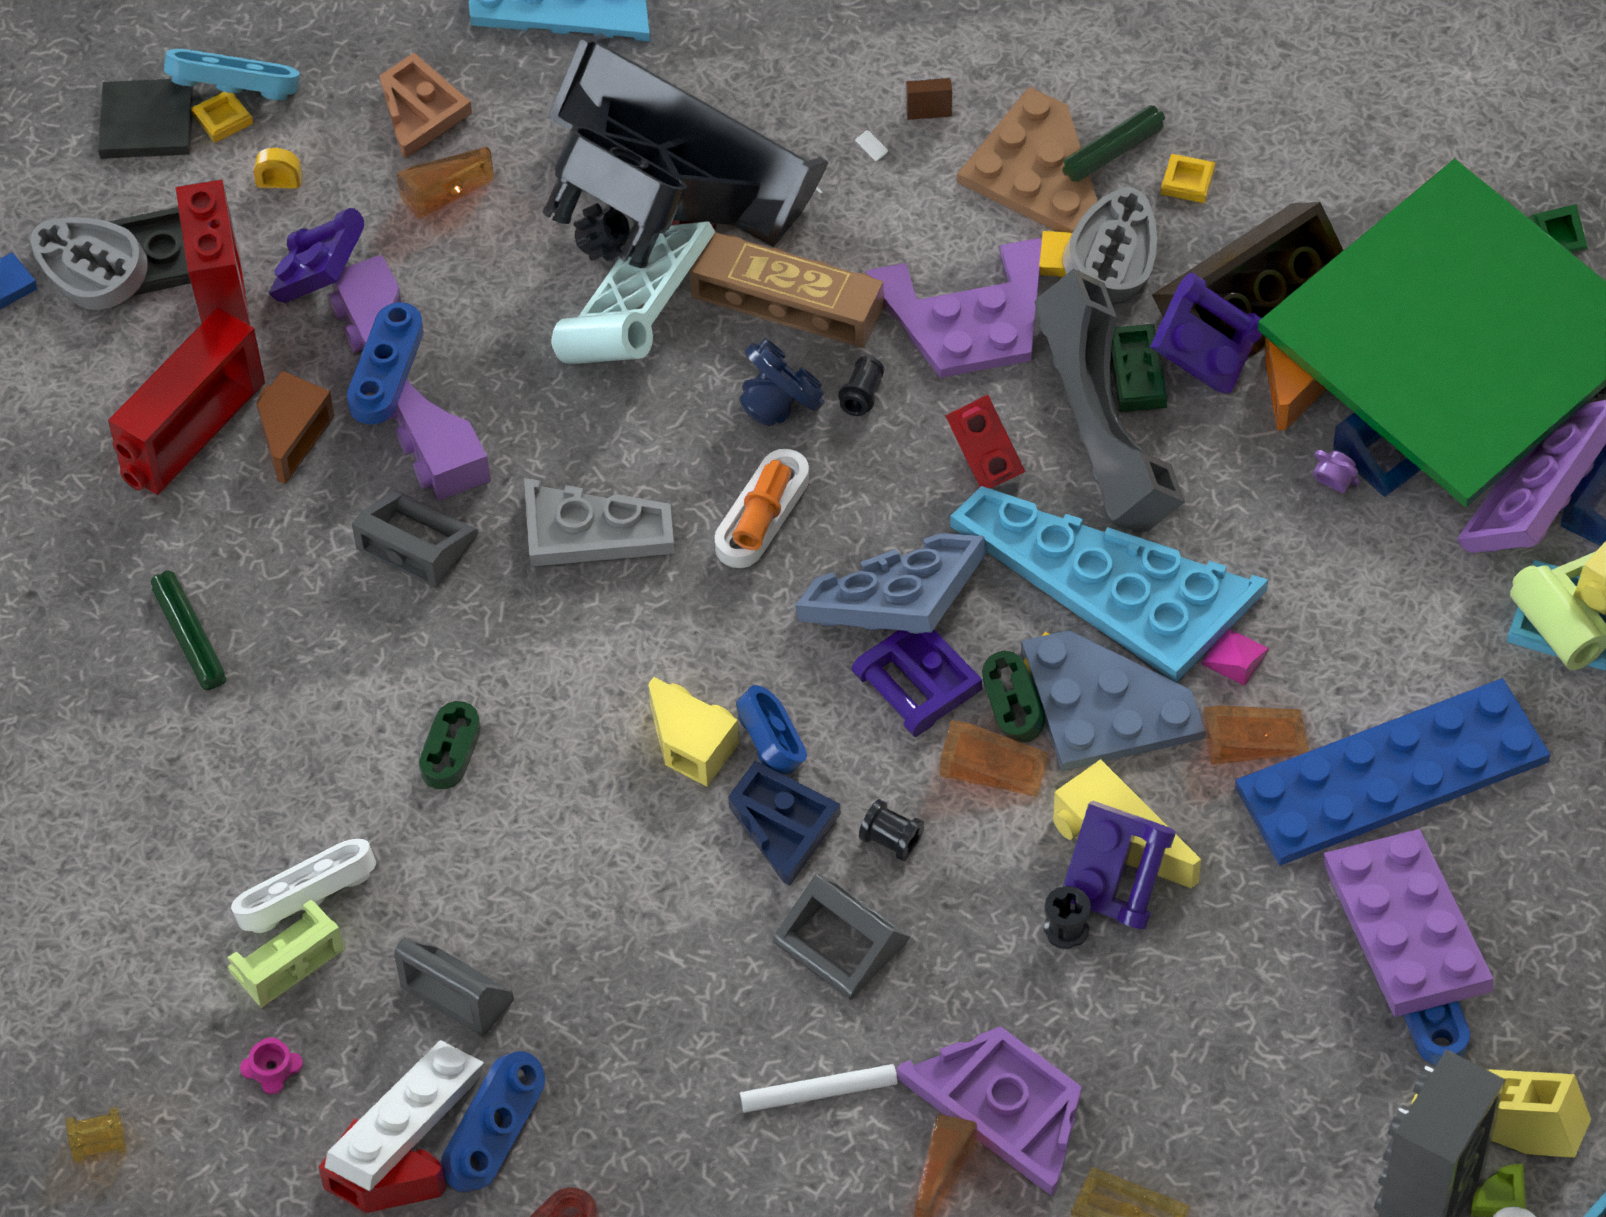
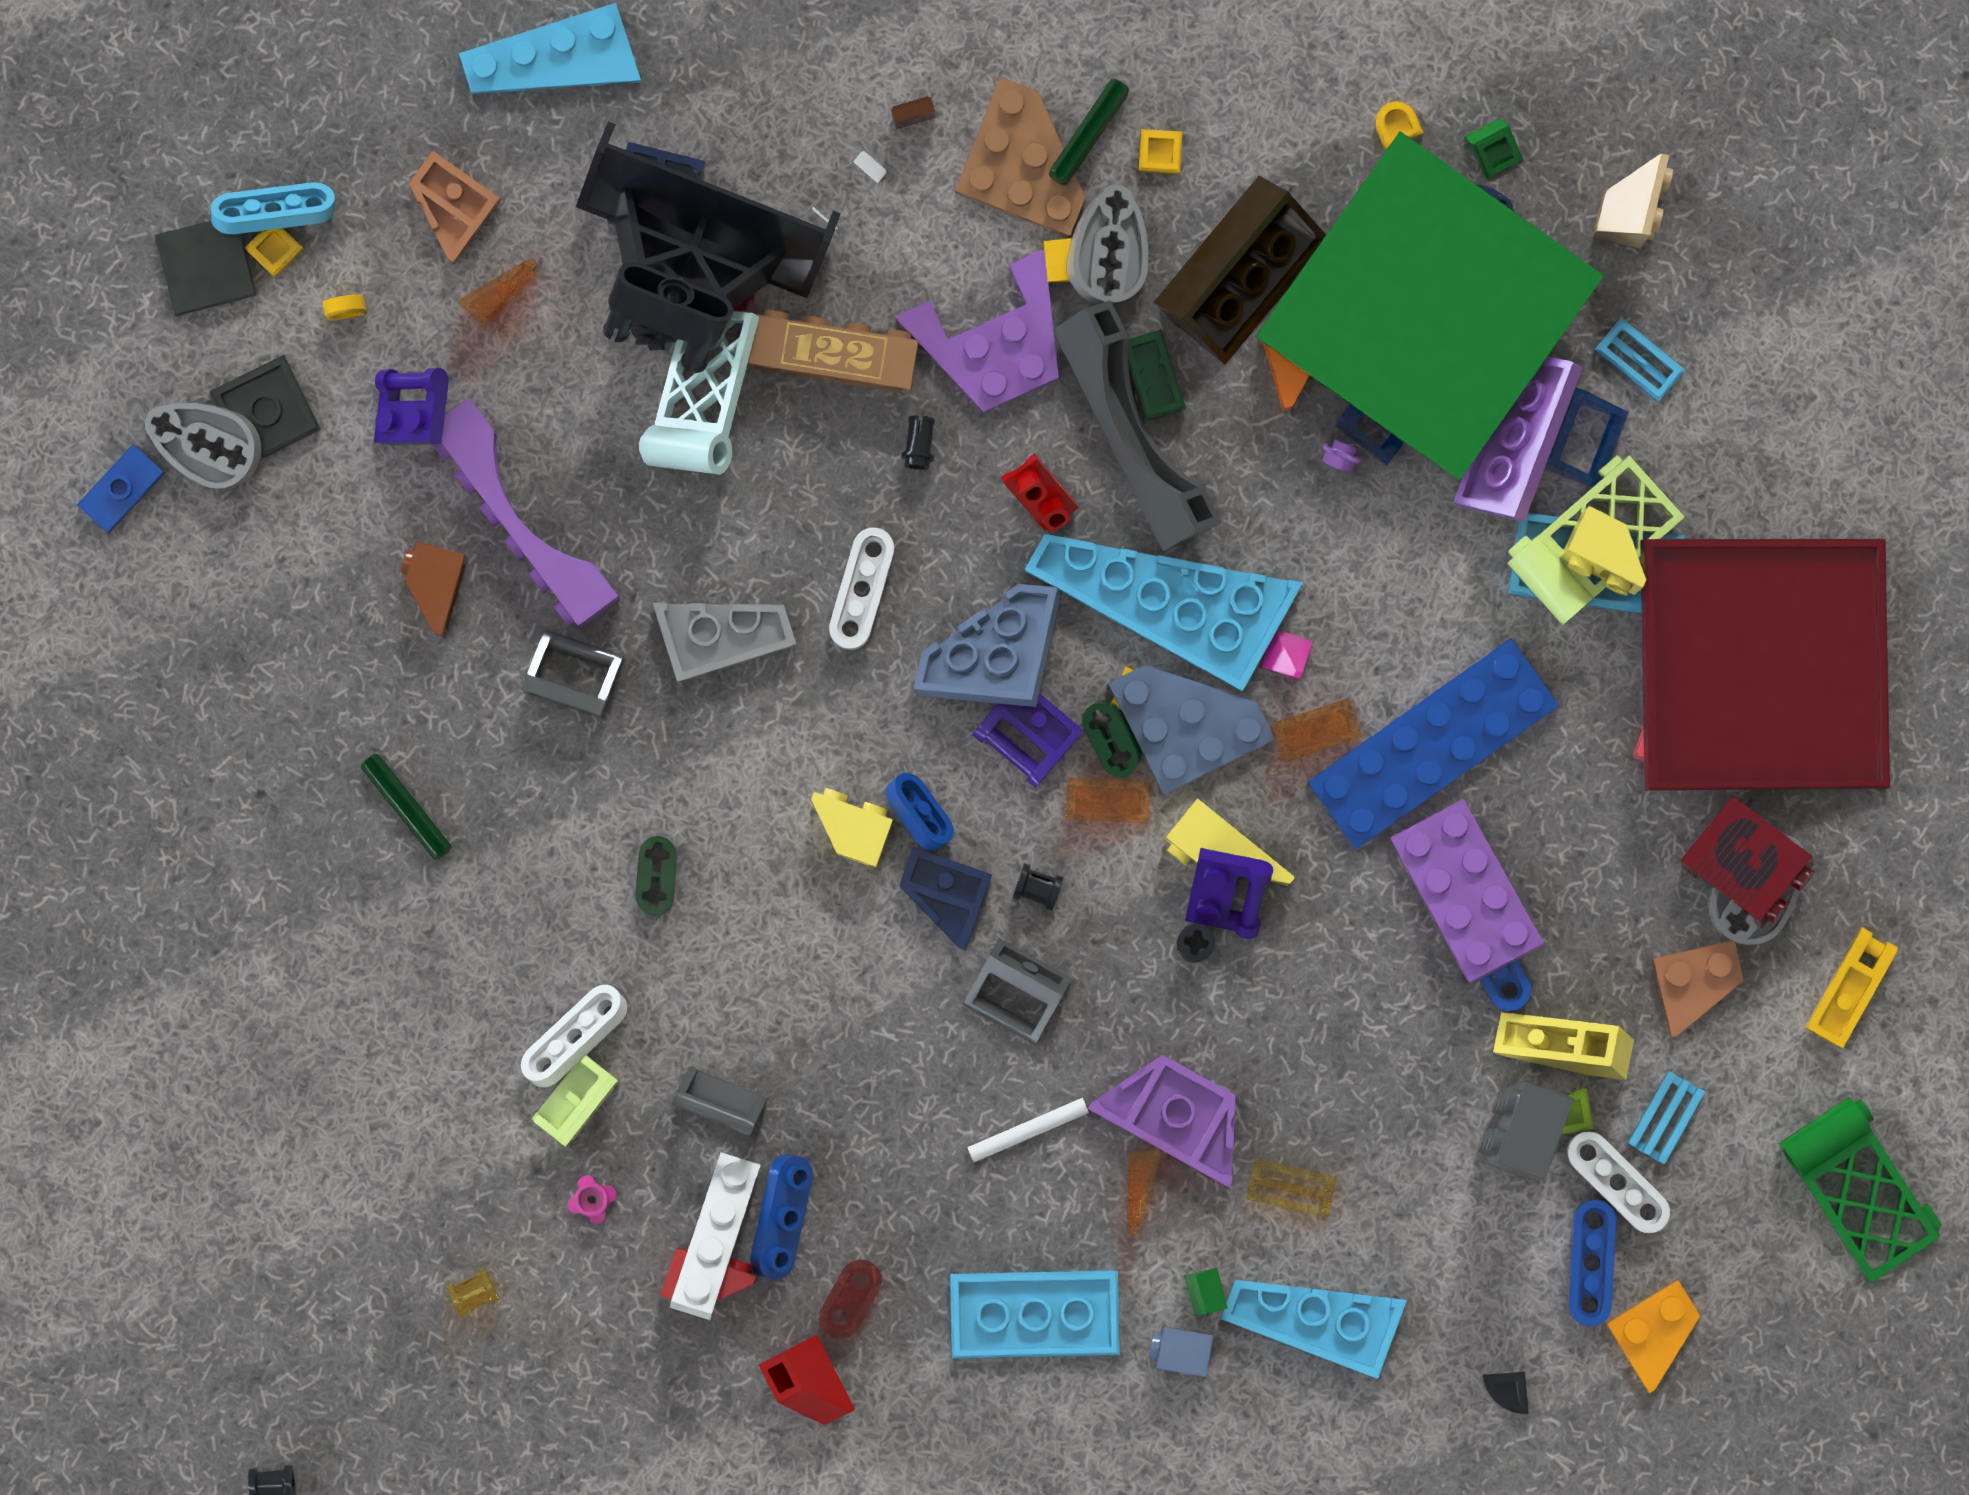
camera: 15 degrees left, 30 degrees up
red piece [108,307,265,495] -> none
red piece [175,179,251,326] -> none
blue plate [347,302,424,424] -> none
orange axle [732,460,791,550] -> none
dark blue plate [739,338,825,426] -> none
dark purple plate [1150,273,1262,394] -> none

